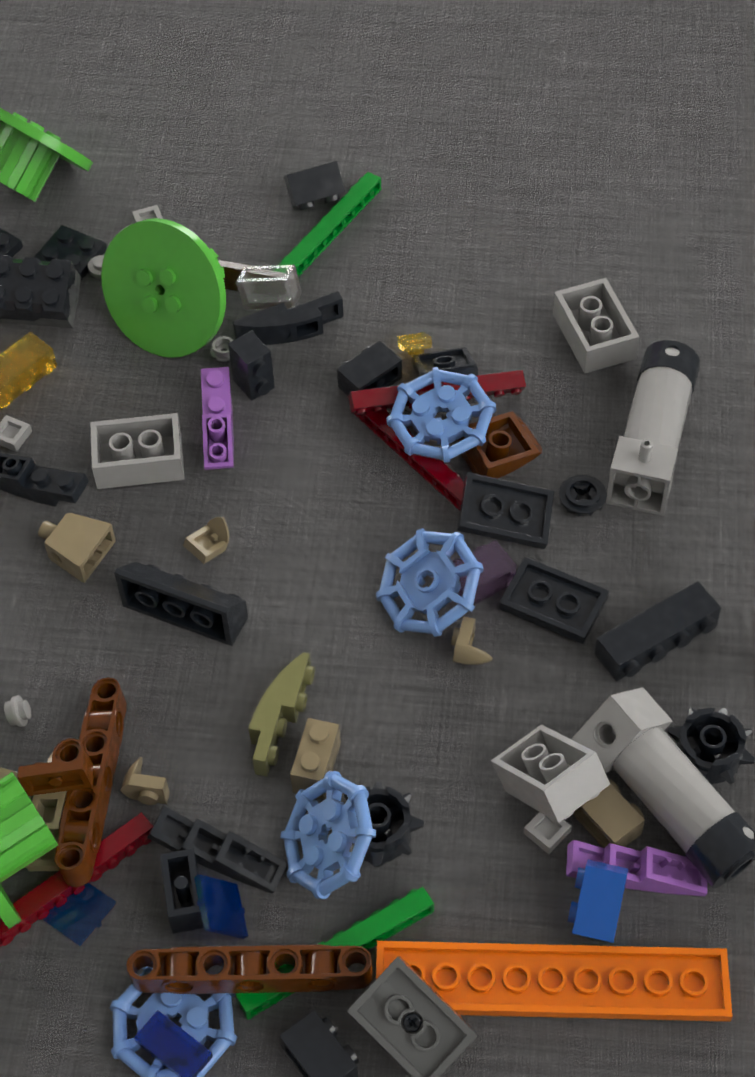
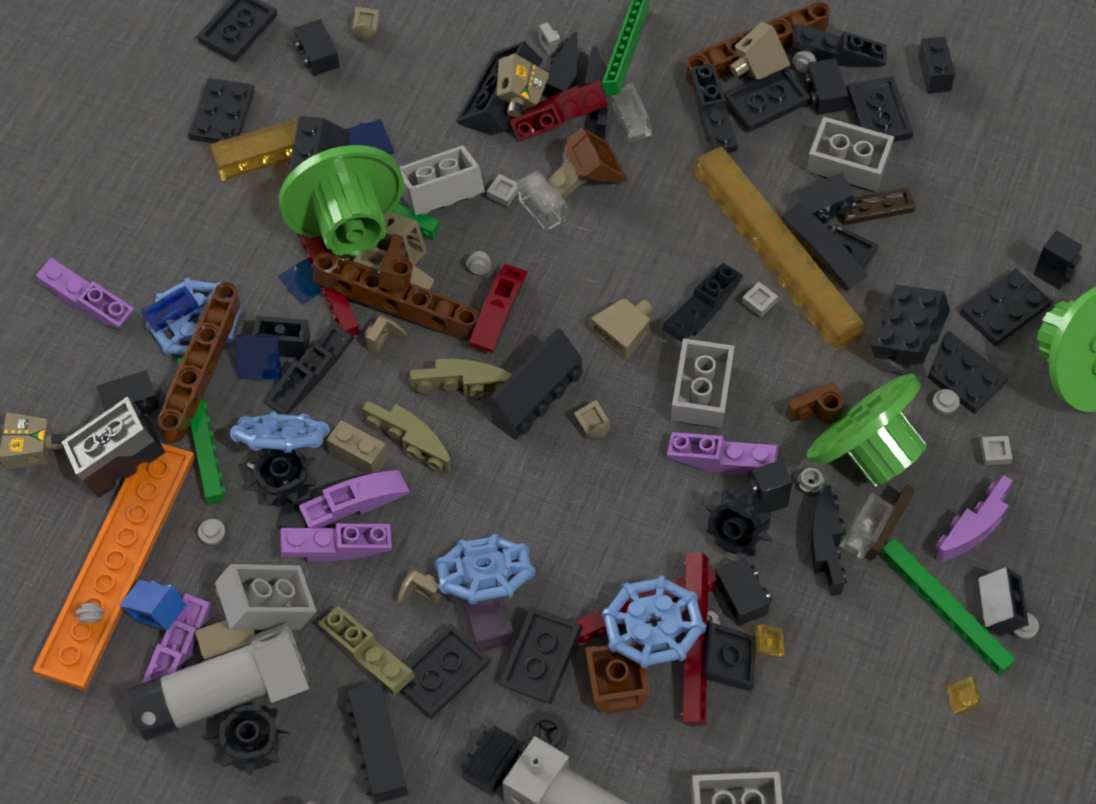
camera: 105 degrees right, 5 degrees up
none -> light grey plate [76,603,104,623]
none -> light grey plate [198,519,225,545]
none -> black tile [278,502,308,530]
none -> medium lavender slope [280,523,392,562]
none -> medium lavender slope [299,470,410,528]
none -> olive slope [318,606,415,696]
none -> olive slope [410,359,512,398]
none -> black brick [461,725,522,796]
none -> dark red slope [469,263,528,353]
none -> black brick [705,489,772,556]
none -> reddish brown plate [786,381,844,424]
none -> medium lavender slope [935,475,1013,562]
none -> clear yellow plate [947,677,982,714]

